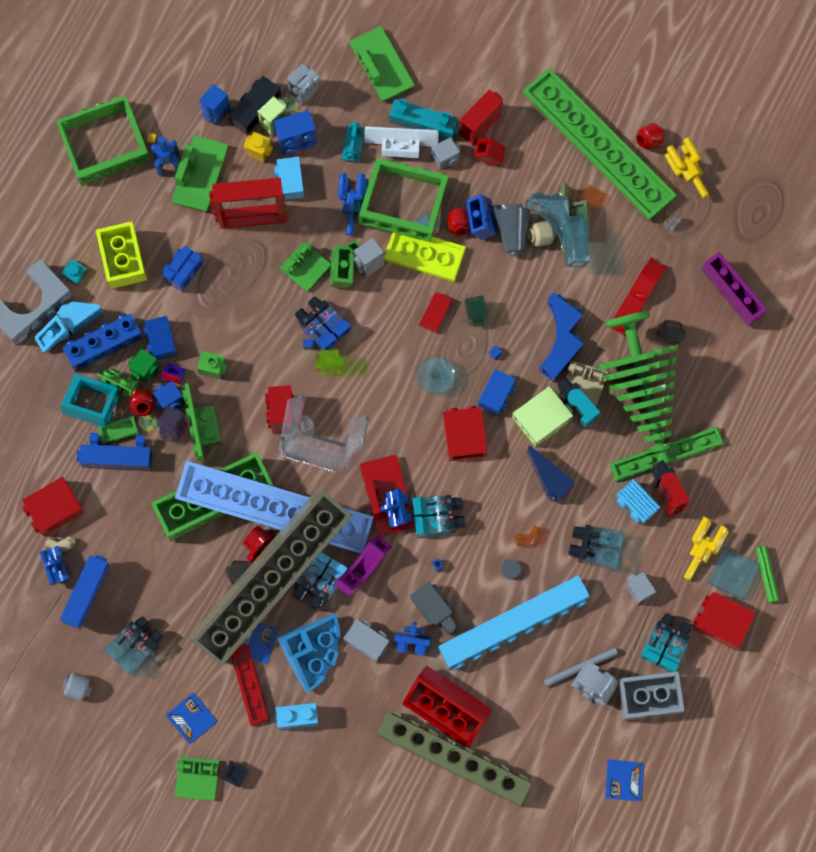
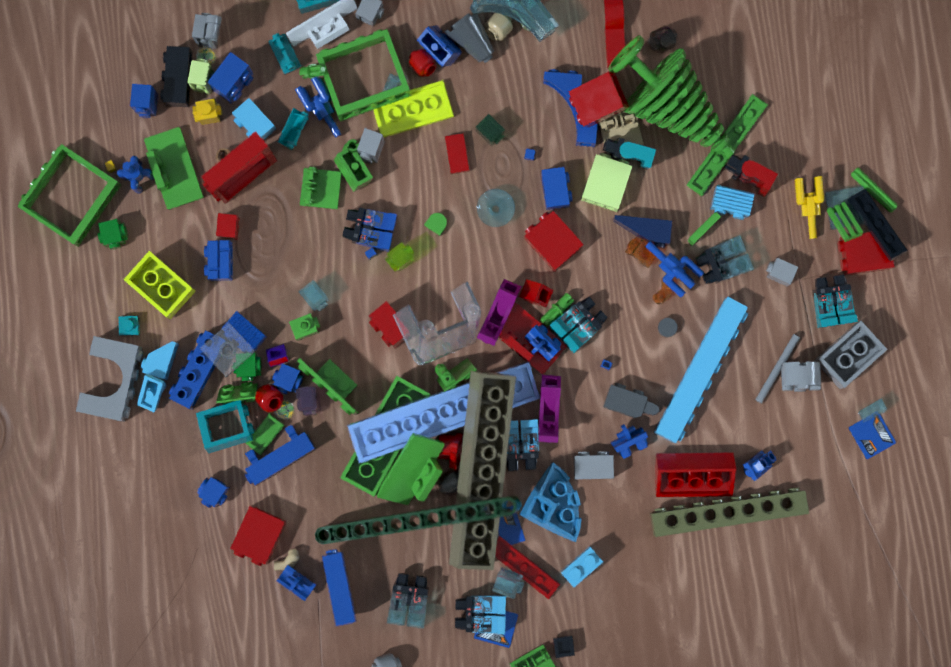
camera: 35 degrees left, 10 degrees up
none -> green brick [98,219,128,250]
none -> blue brick [197,477,230,508]
none -> clear tile [200,323,255,377]
none -> red panel [216,213,240,240]
none -> teal hinge [278,108,309,150]
none -> clear light blue brick [298,280,329,311]
none -> bright green axle [299,64,326,79]
none -> dark green beam [315,496,521,544]
none -> bright green bracket [376,433,445,505]
none -> bright green tile [424,213,447,236]
none -> bright green hinge [435,358,477,391]
none -> hips [455,595,506,634]
none -> magenta arch [477,279,522,346]
none -> clear light blue brick [492,568,524,599]
none -> red brick [519,279,554,308]
none -> bright green axle [541,293,574,326]
none -> red brick [569,71,630,127]
none -> clear orange bracket [625,237,656,268]
none -> blue plant [645,241,705,298]
none -> bright green tile [687,212,721,246]
none -> blue hips [743,450,777,481]
none -> bright green tile [827,202,863,242]
none -> black tile [848,189,908,261]
none -> clear light blue piece [858,399,887,423]

